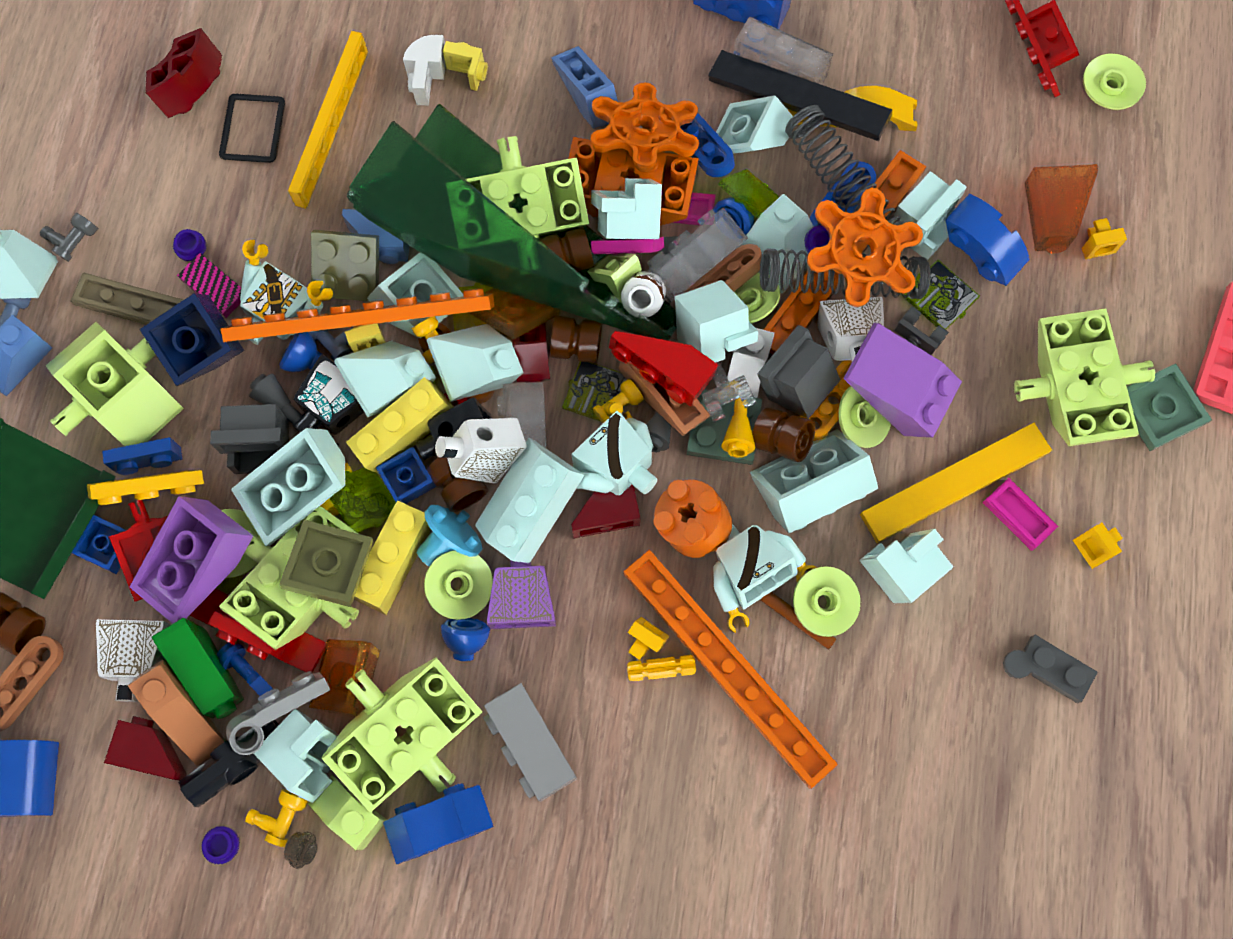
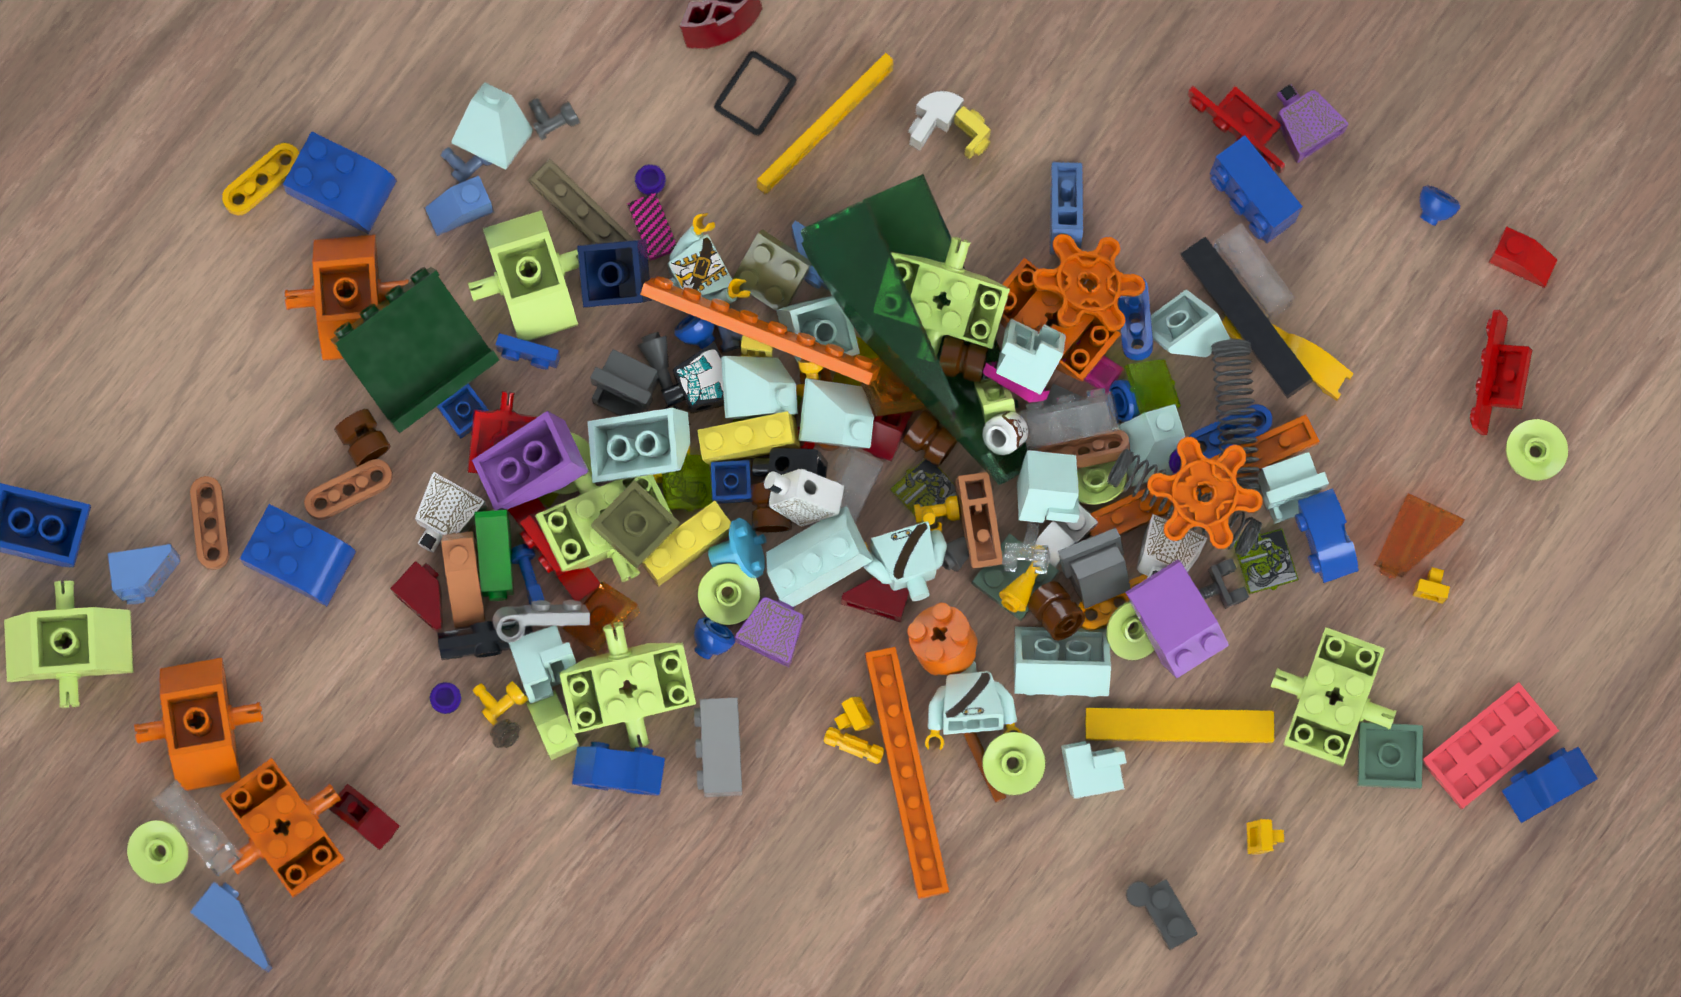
camera: 25 degrees right, 5 degrees up
yellow plate [87,470,204,505] -> none
red slope [609,331,719,407] -> none
dark pink tile [982,478,1059,551] -> none

